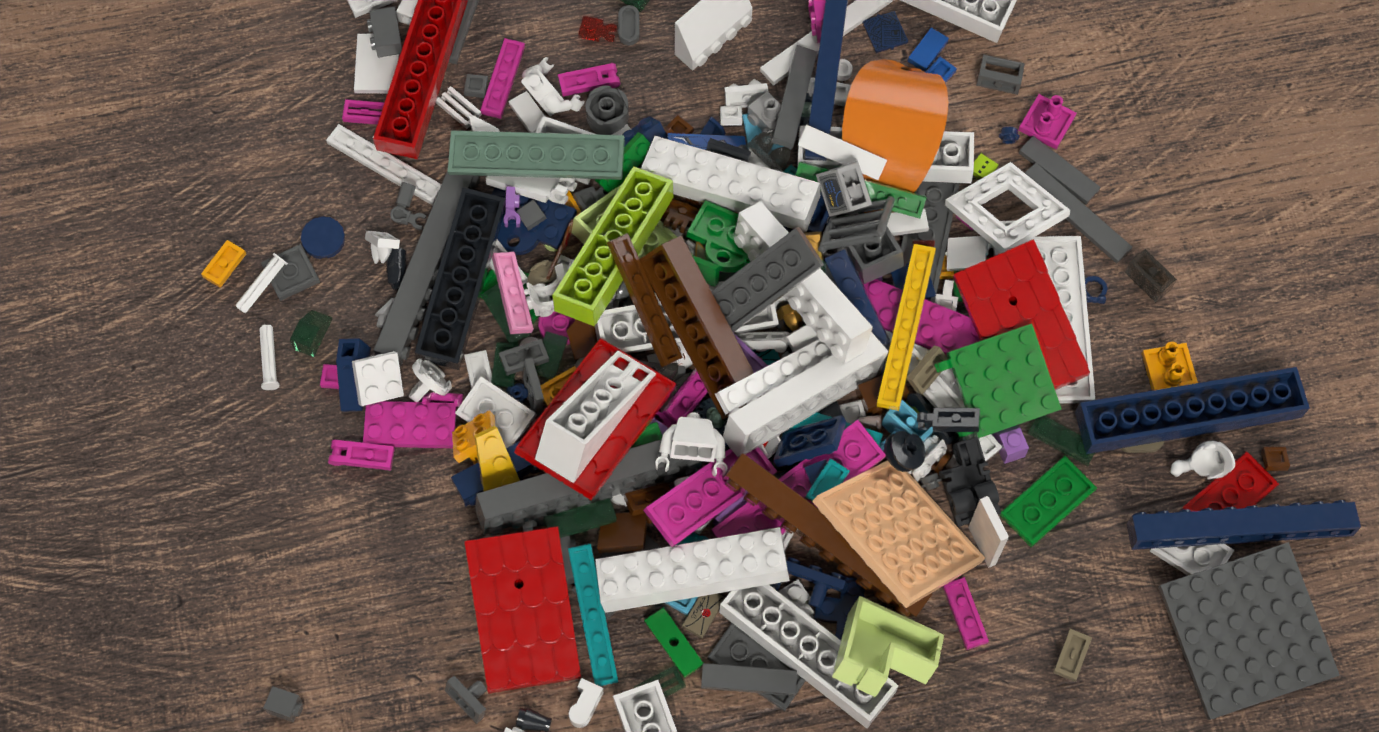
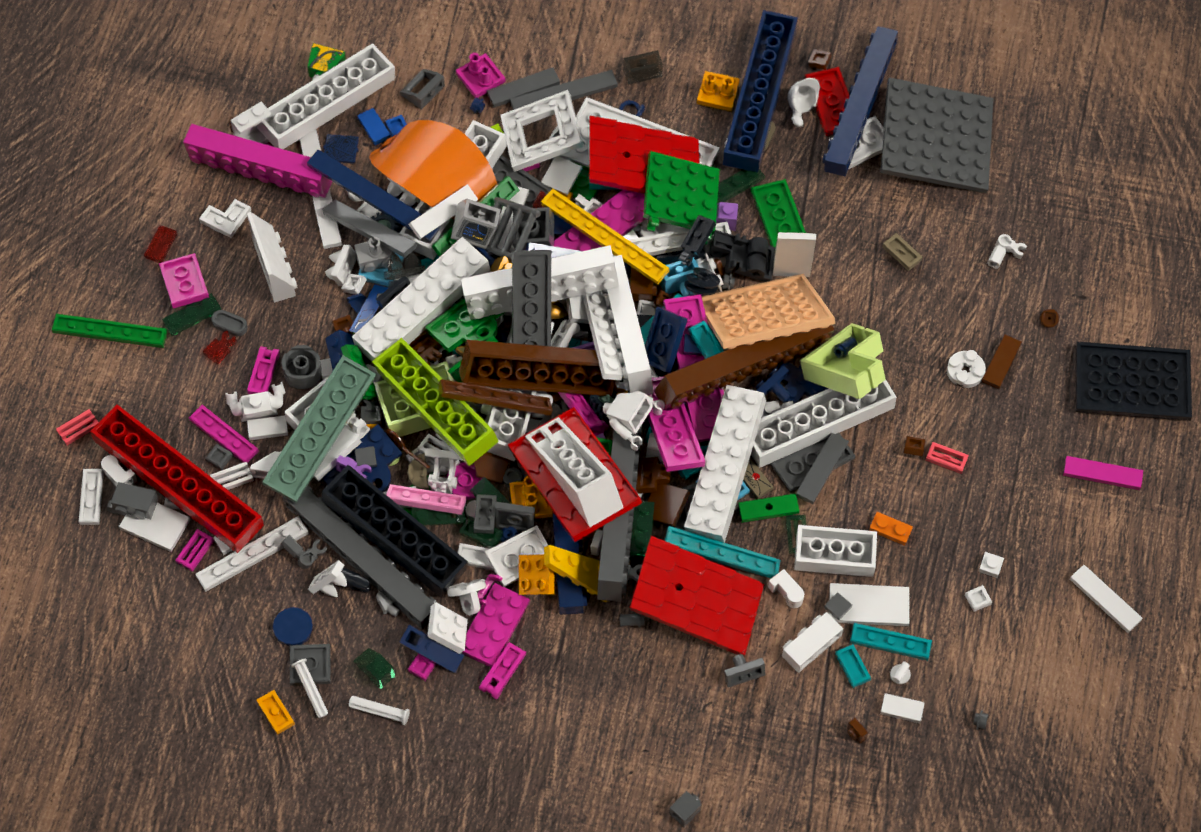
camera: 65 degrees left, 5 degrees down
black cone [515,707,552,732] -> none
dark tan plate [907,345,948,395] -> none
dark pink tile [942,577,989,650] -> none
none -> dark blue pin [834,337,858,358]

